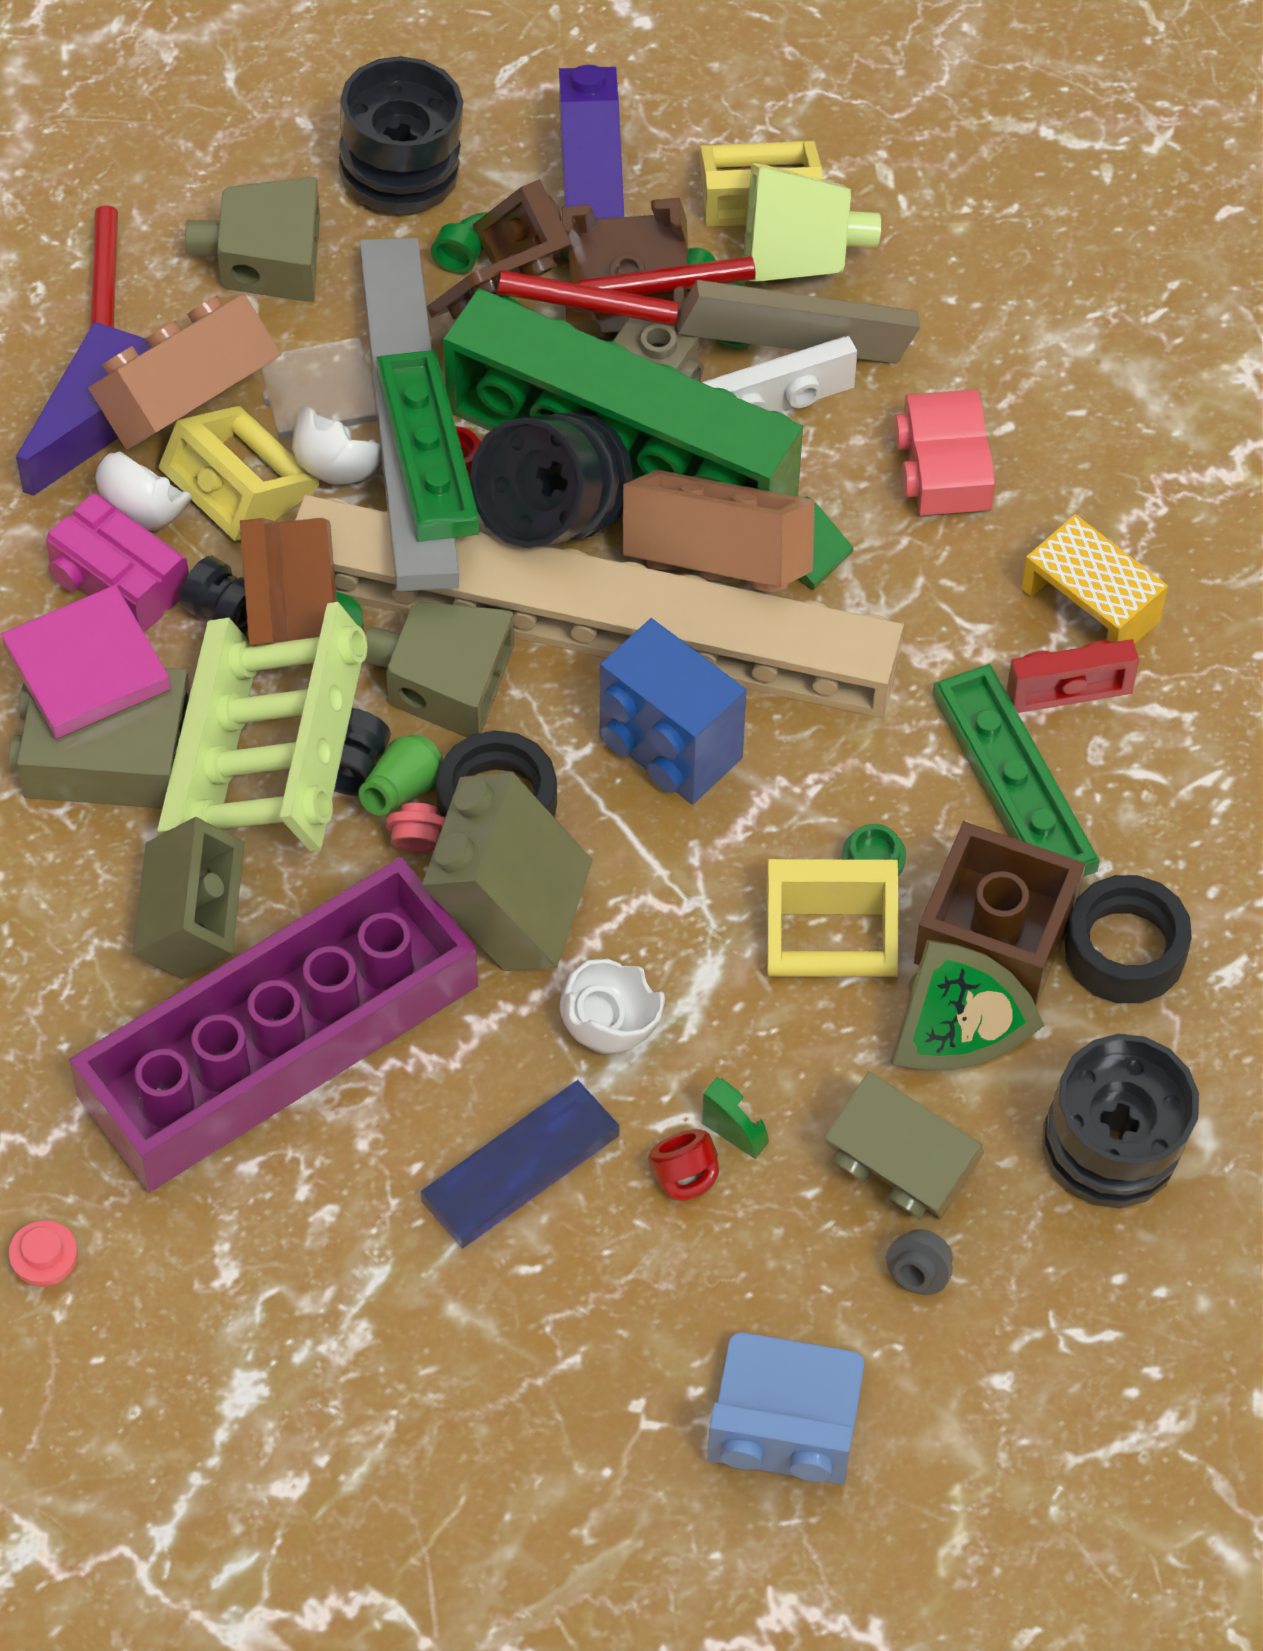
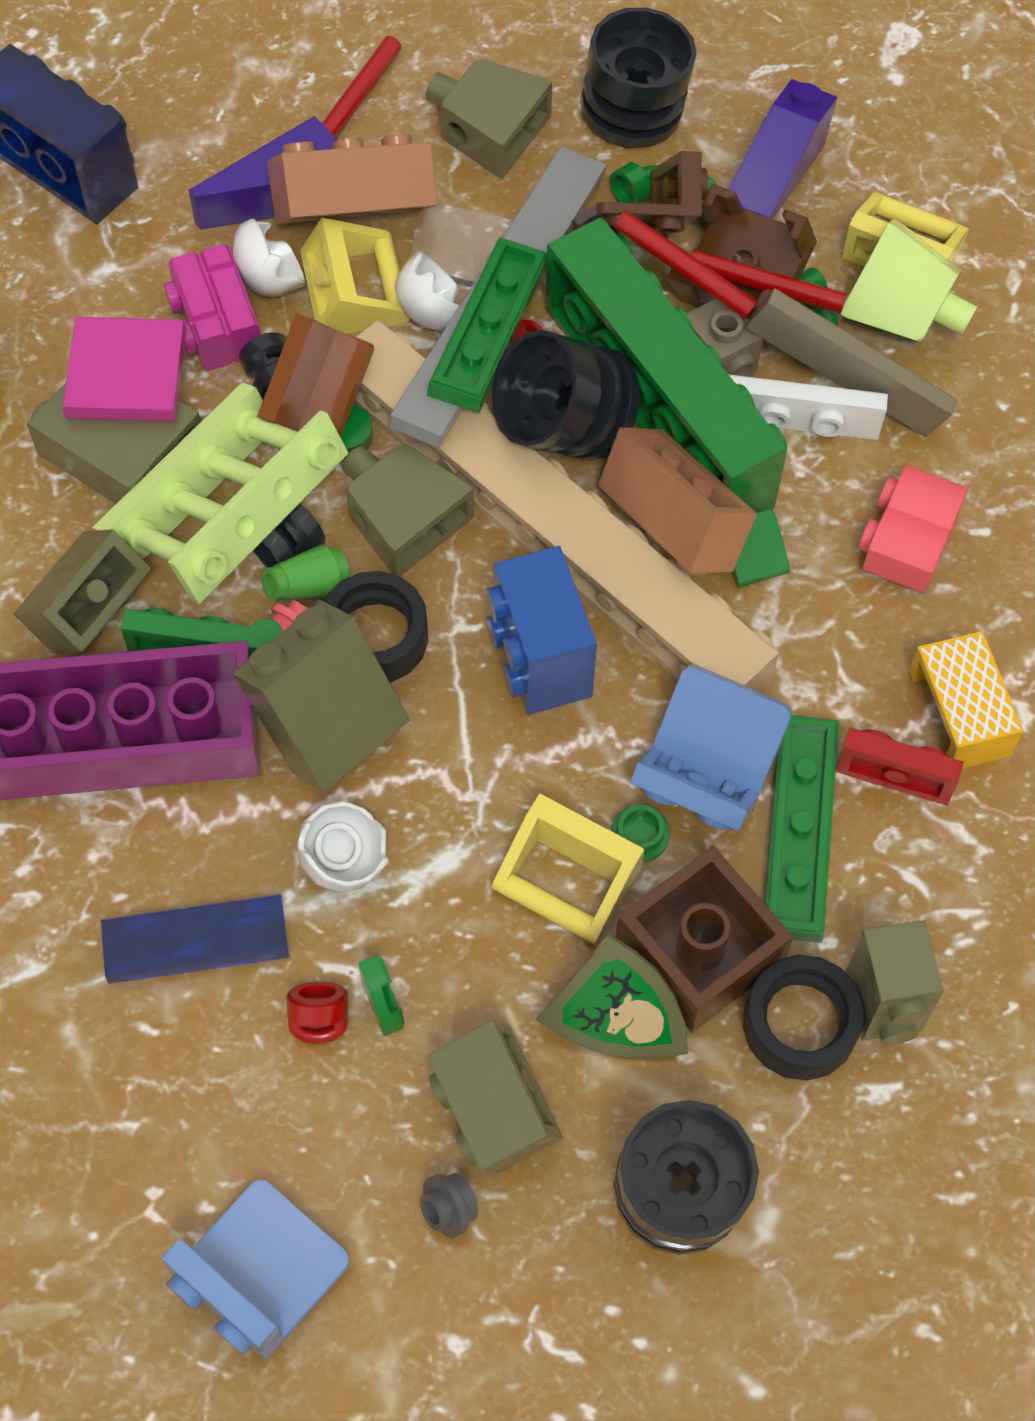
camera: 30 degrees right, 5 degrees up
none -> green plate [120,608,283,655]
none -> medium blue bracket [630,665,792,831]
none -> olive brick [845,920,944,1045]

